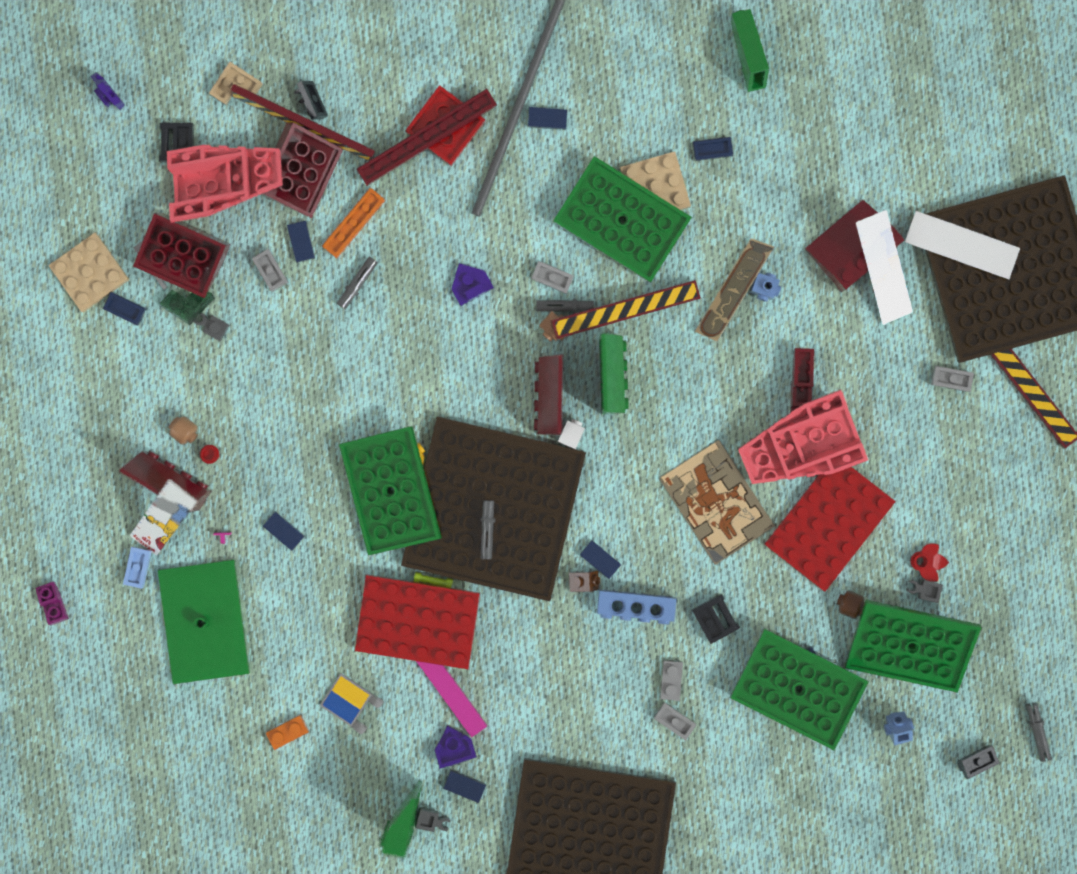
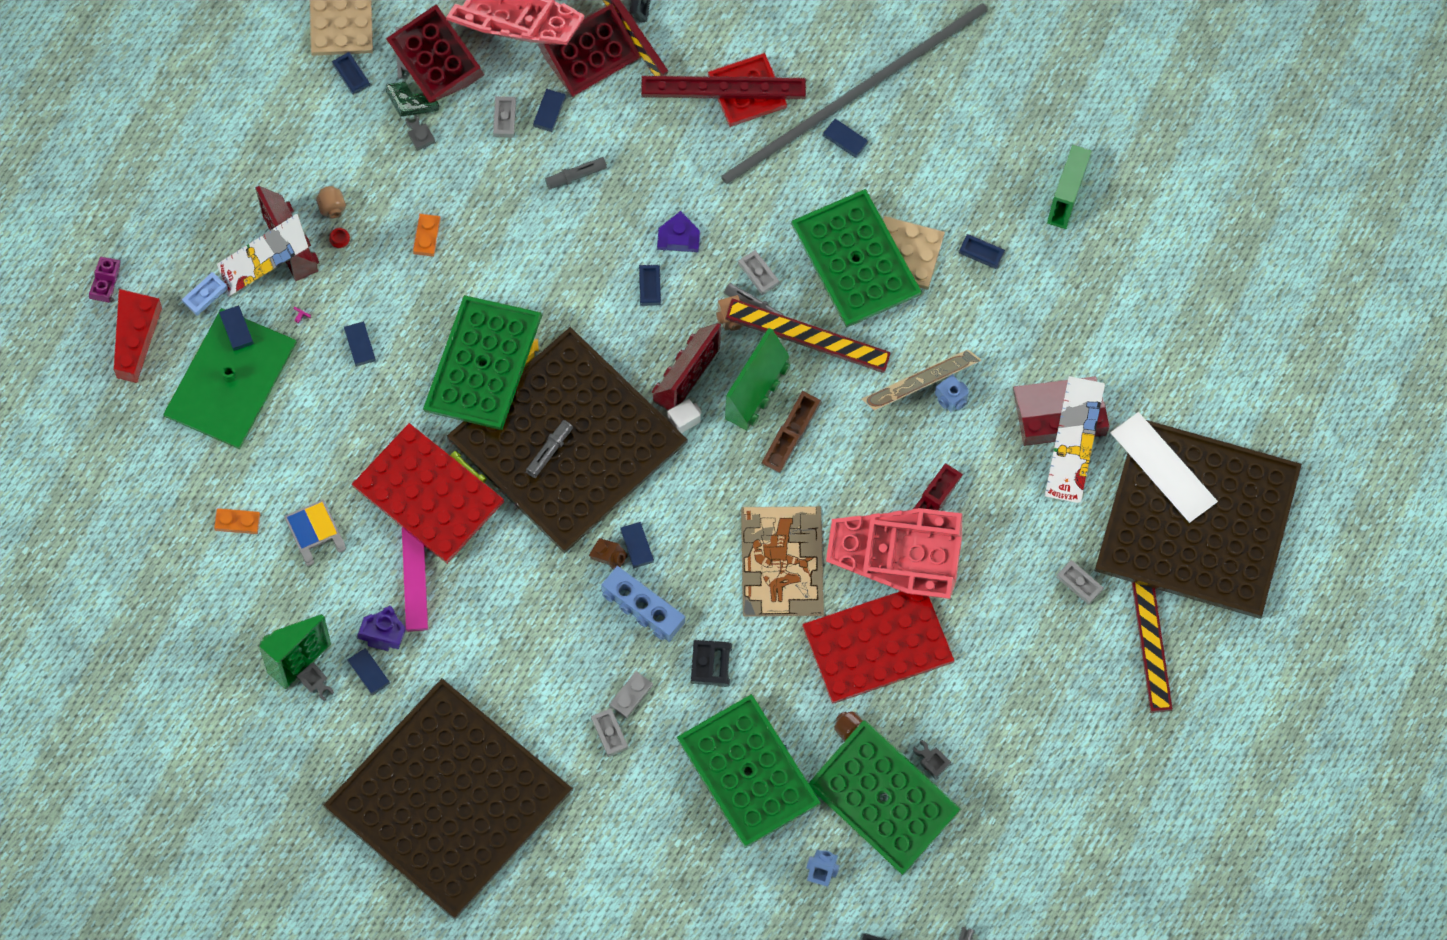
camera: 30 degrees right, 20 degrees down
orange tile [322,187,386,258] -> none
red plate [910,543,949,582] -> none
none -> red wedge [114,289,162,383]
none -> dark blue tile [219,305,253,351]
none -> orange plate [413,214,440,257]
none -> dark blue tile [639,265,661,306]
none -> reddish brown slope [761,390,822,473]

